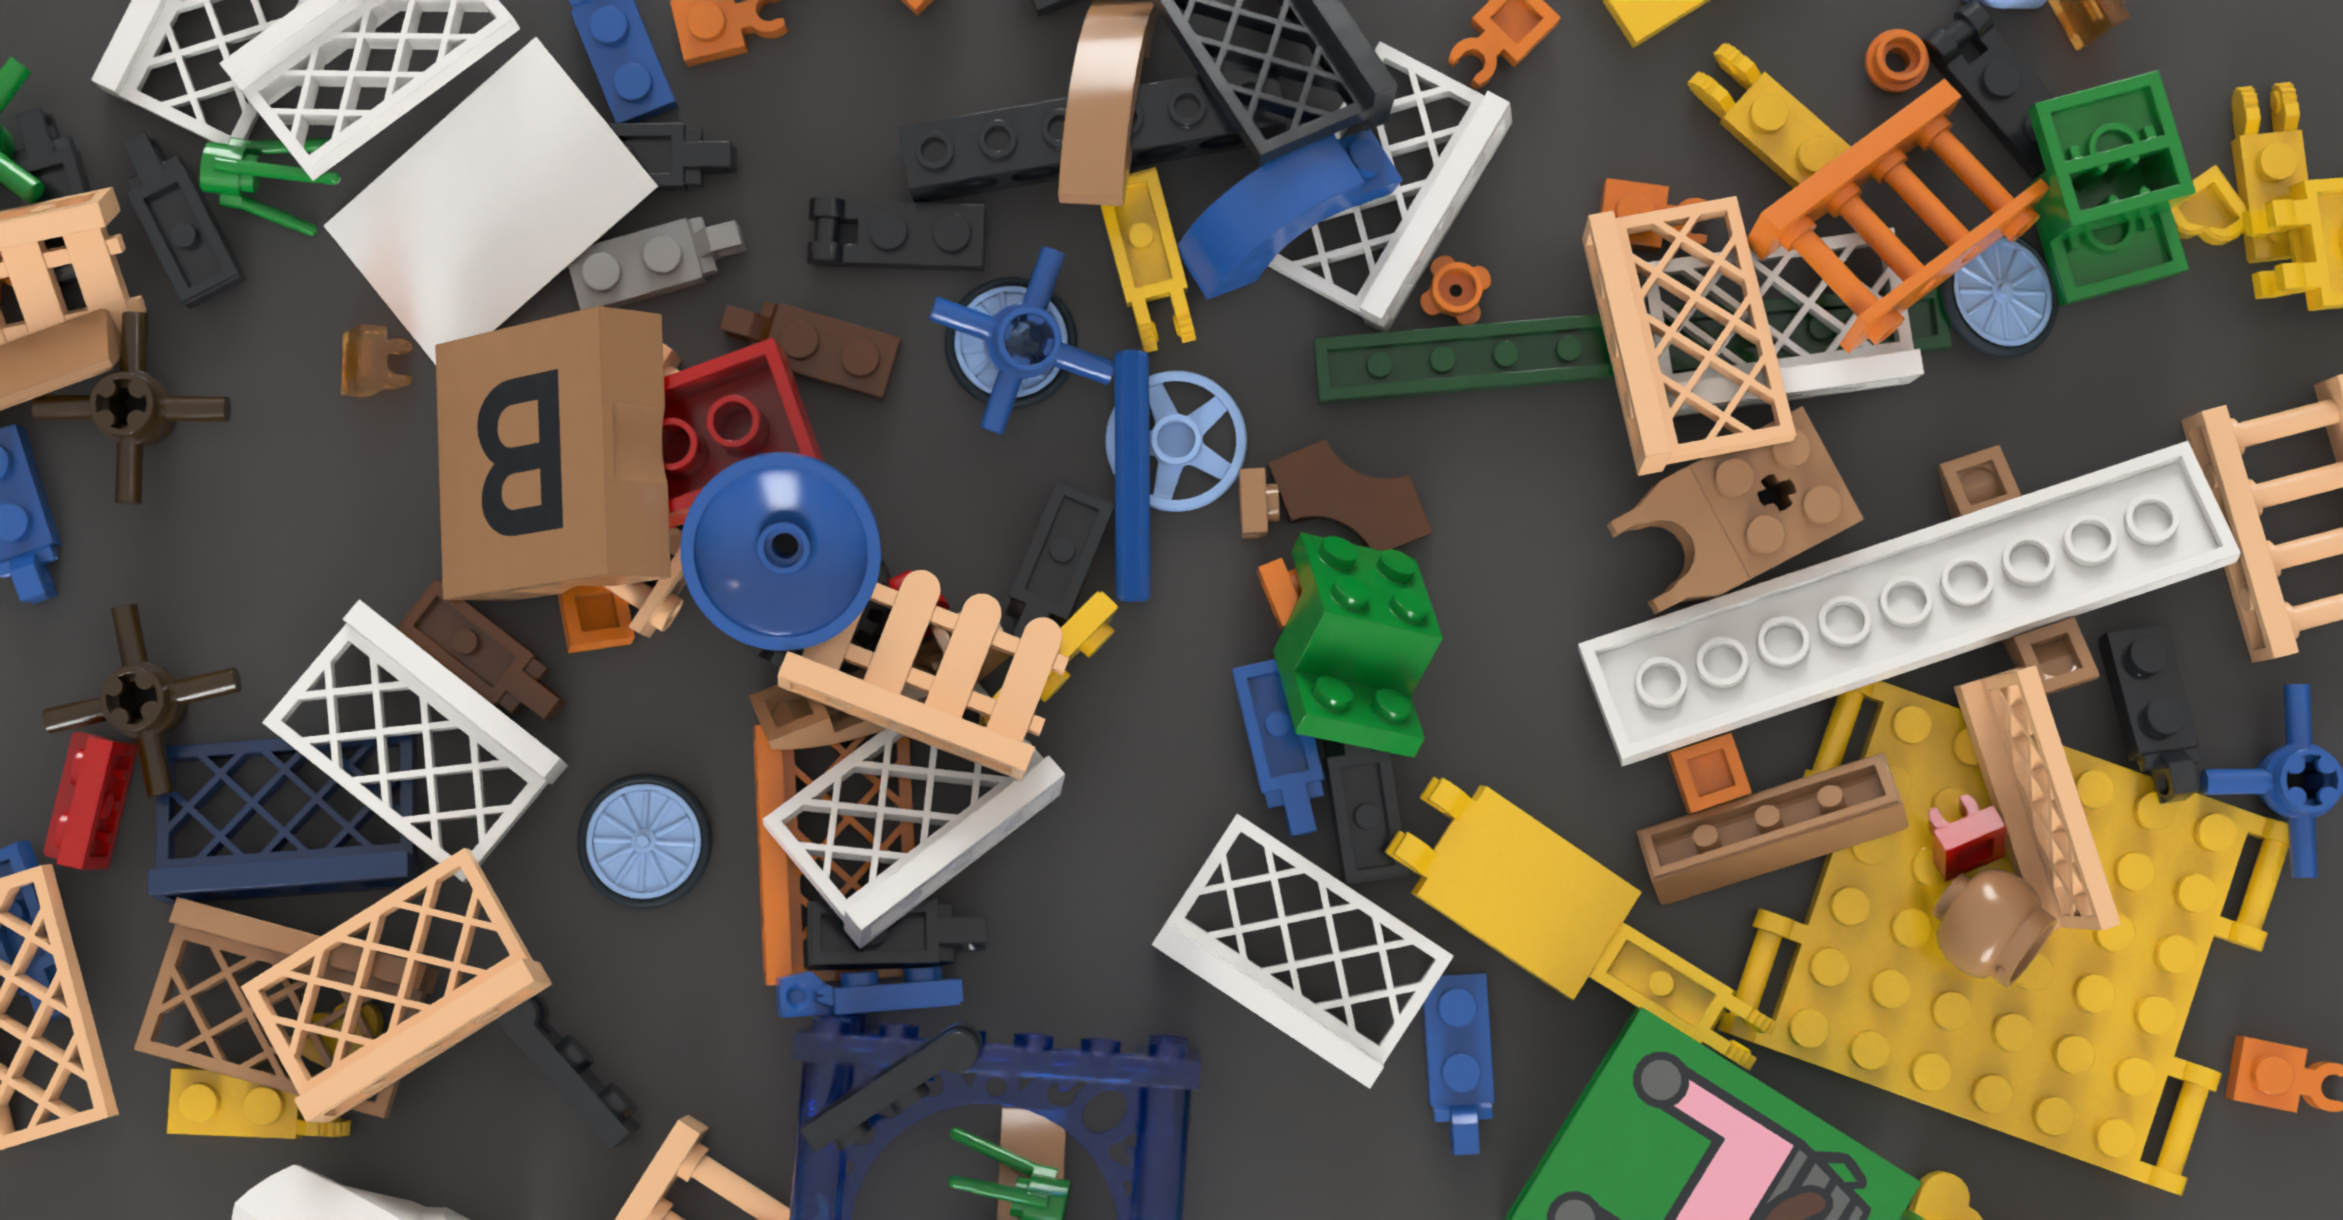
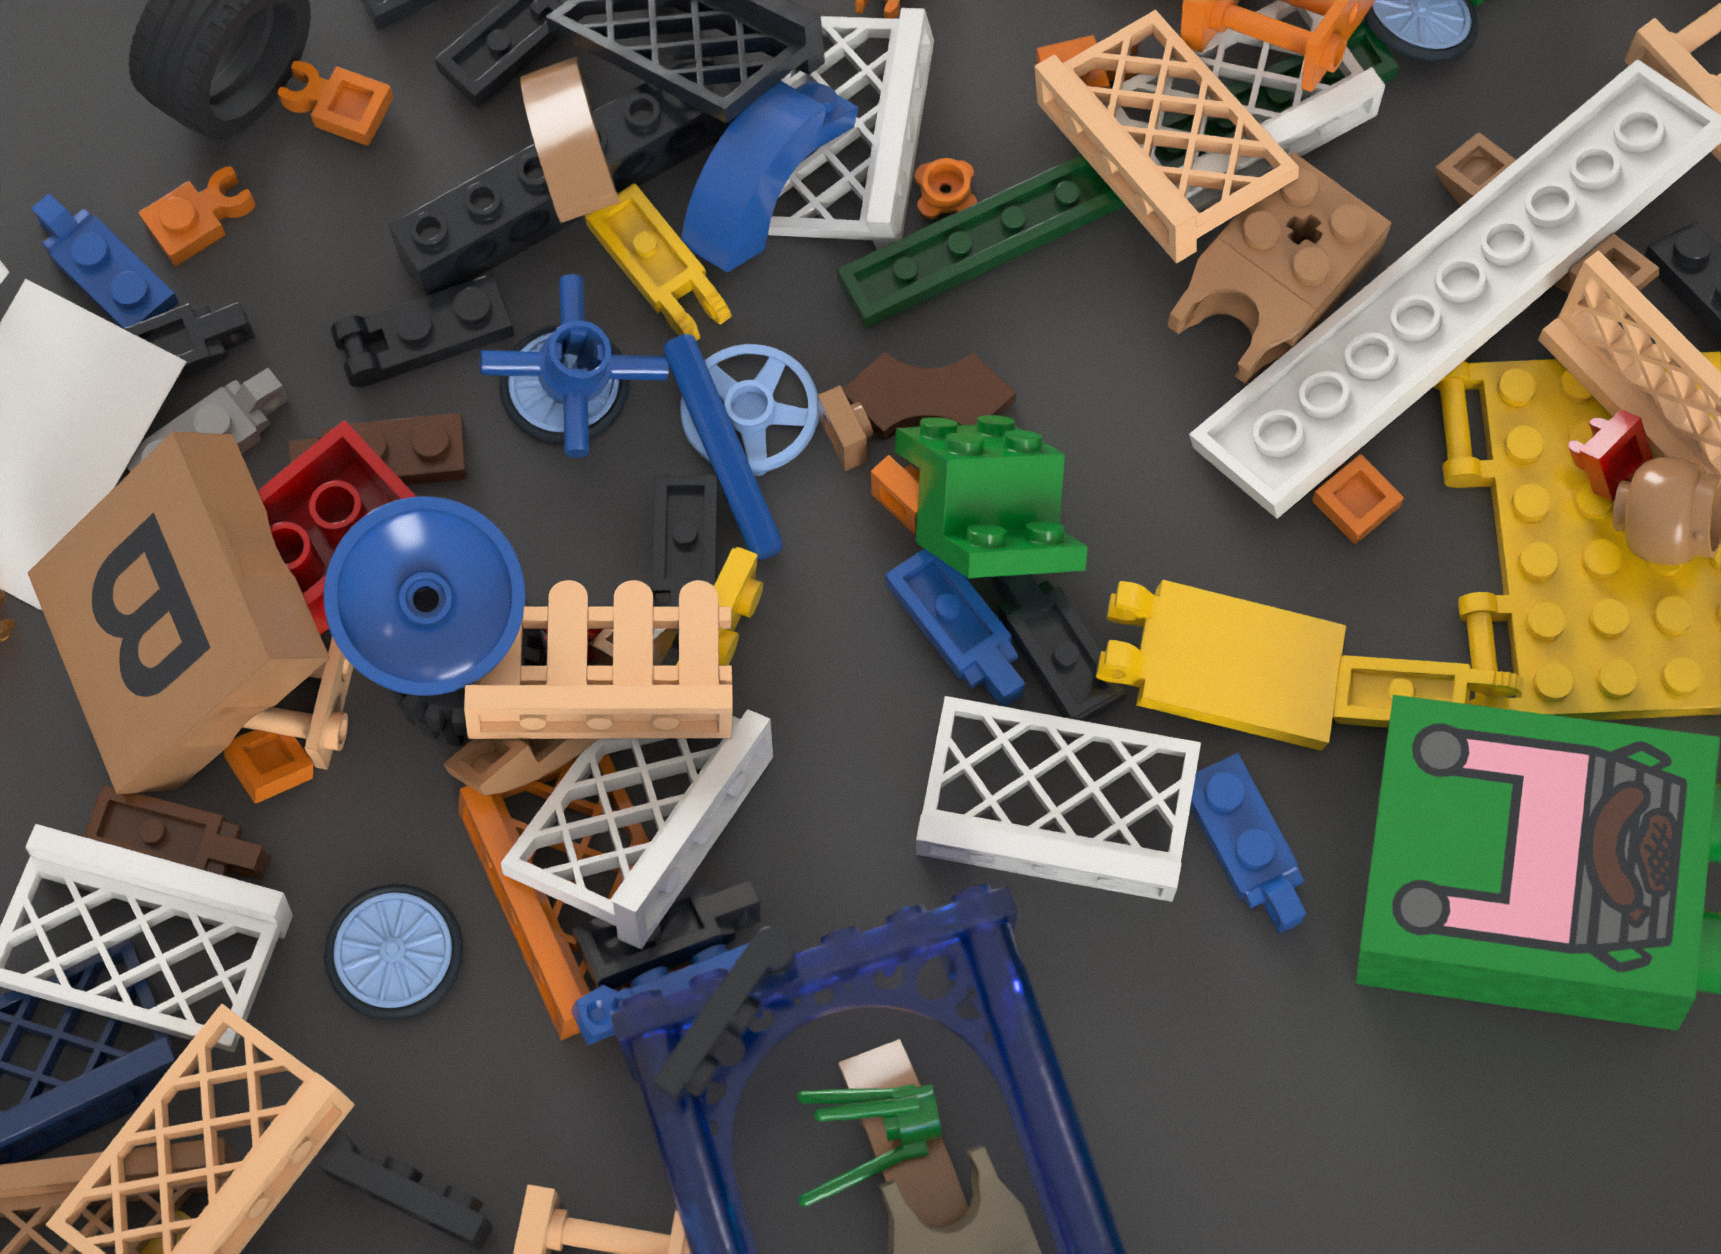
camera: 20 degrees left, 15 degrees down
medium nougat slope [1636,752,1909,905] -> none

